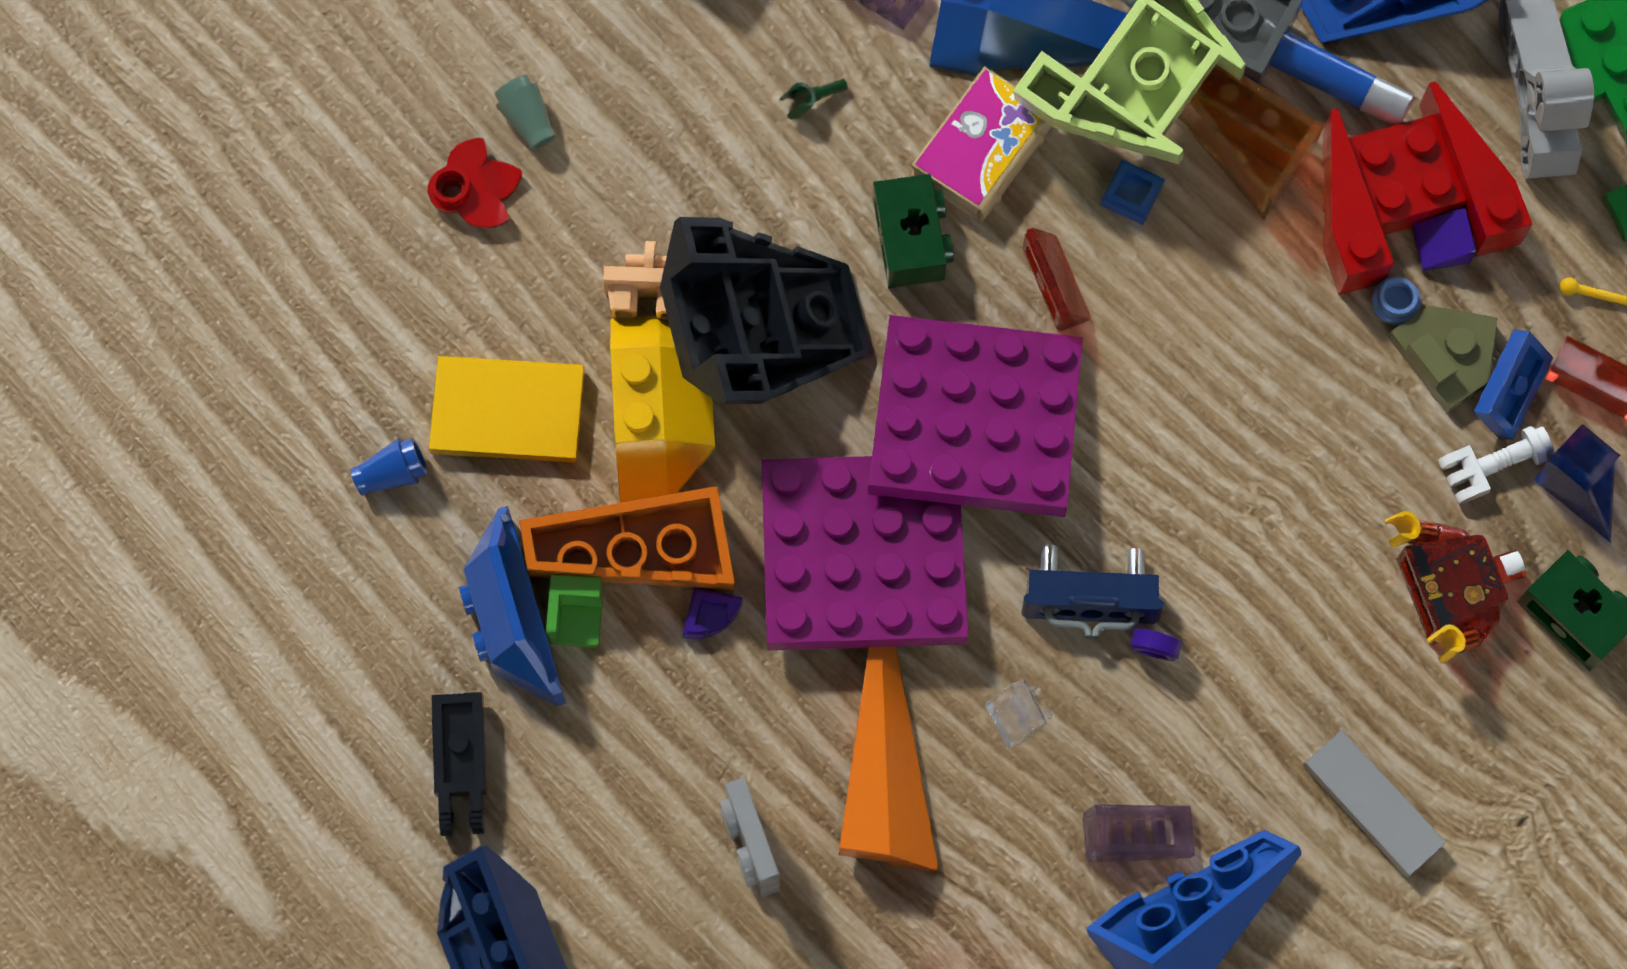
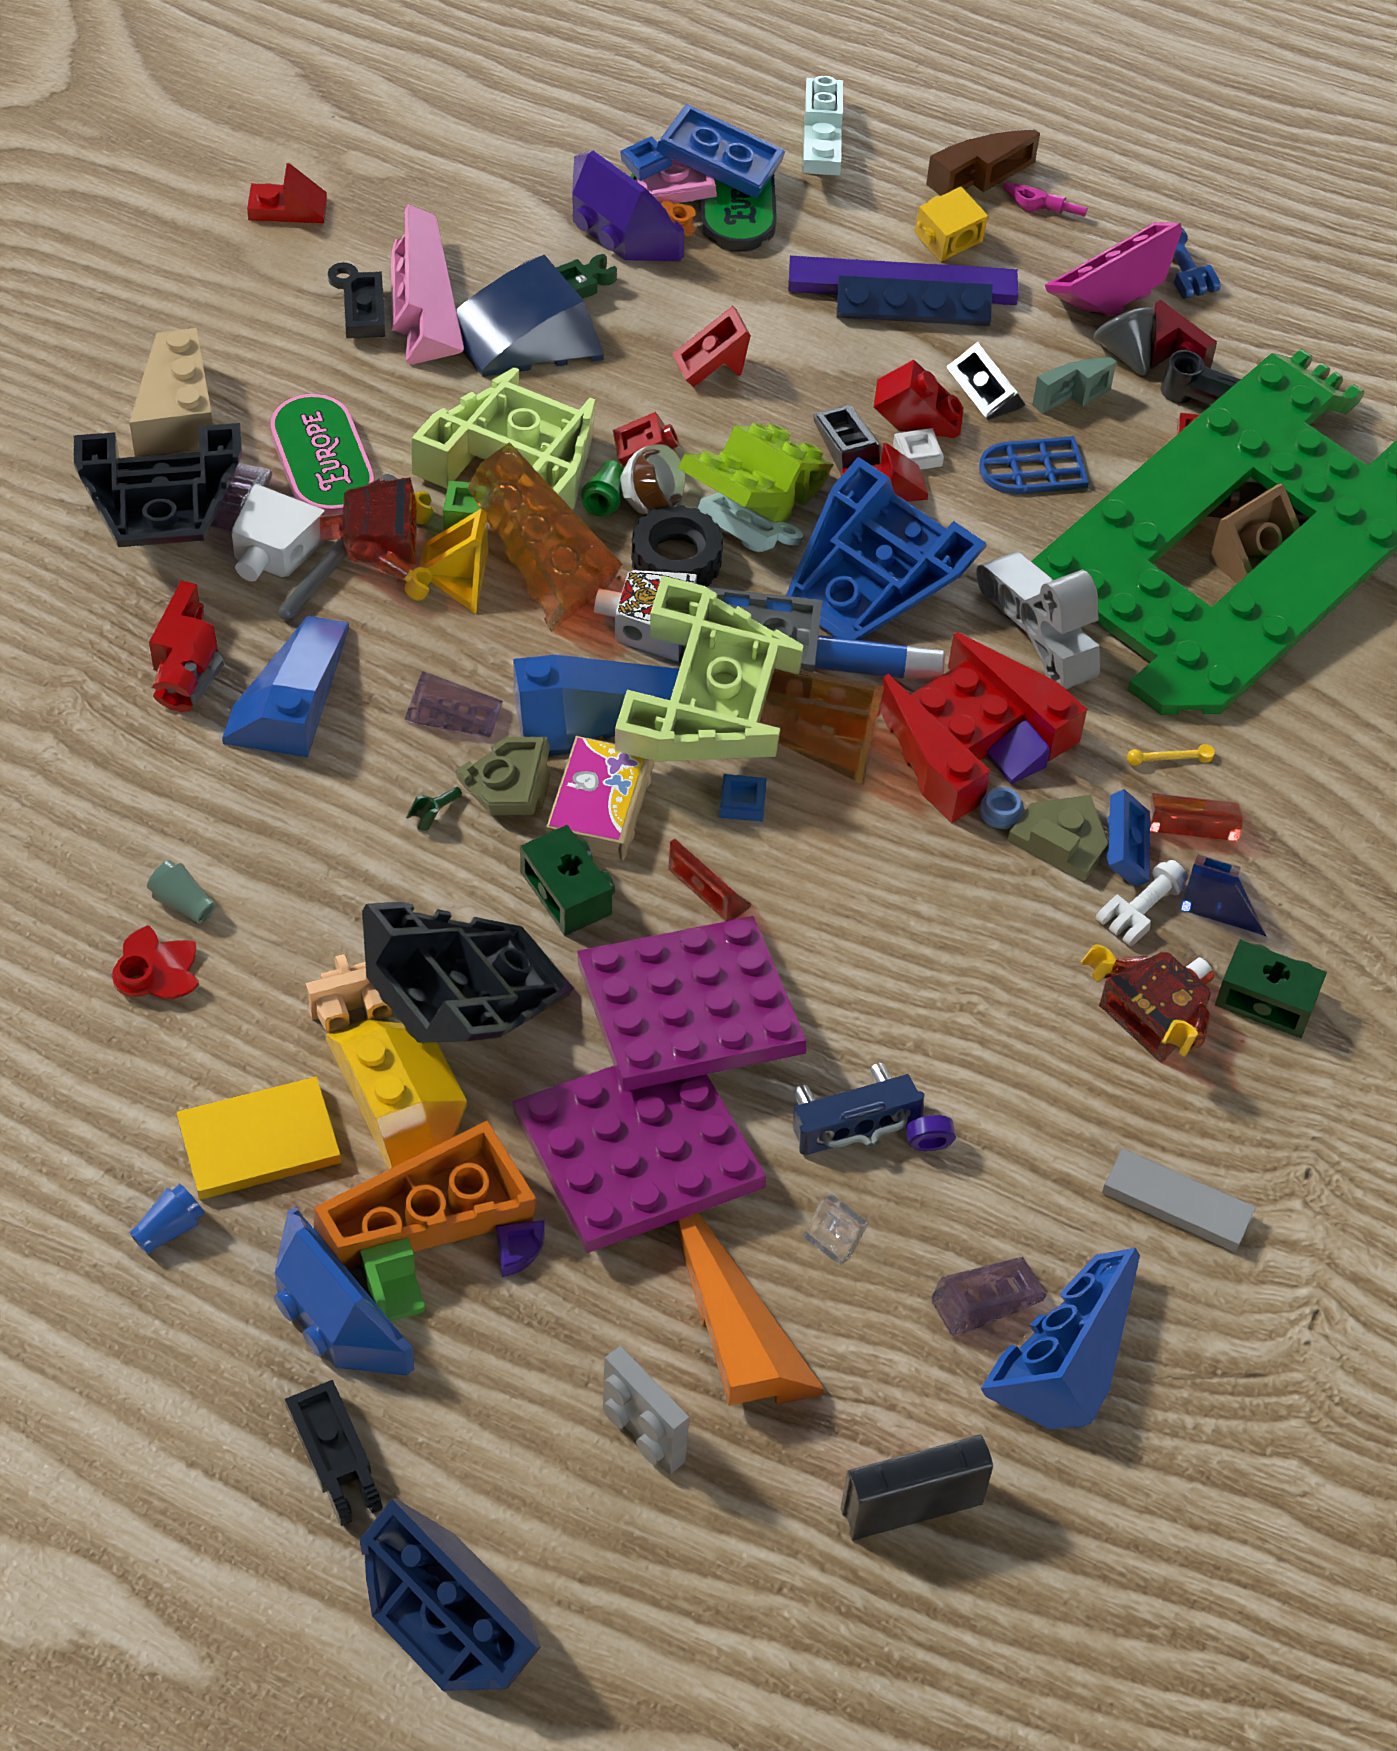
camera: 25 degrees left, 20 degrees down
none -> olive plate [455,737,550,815]

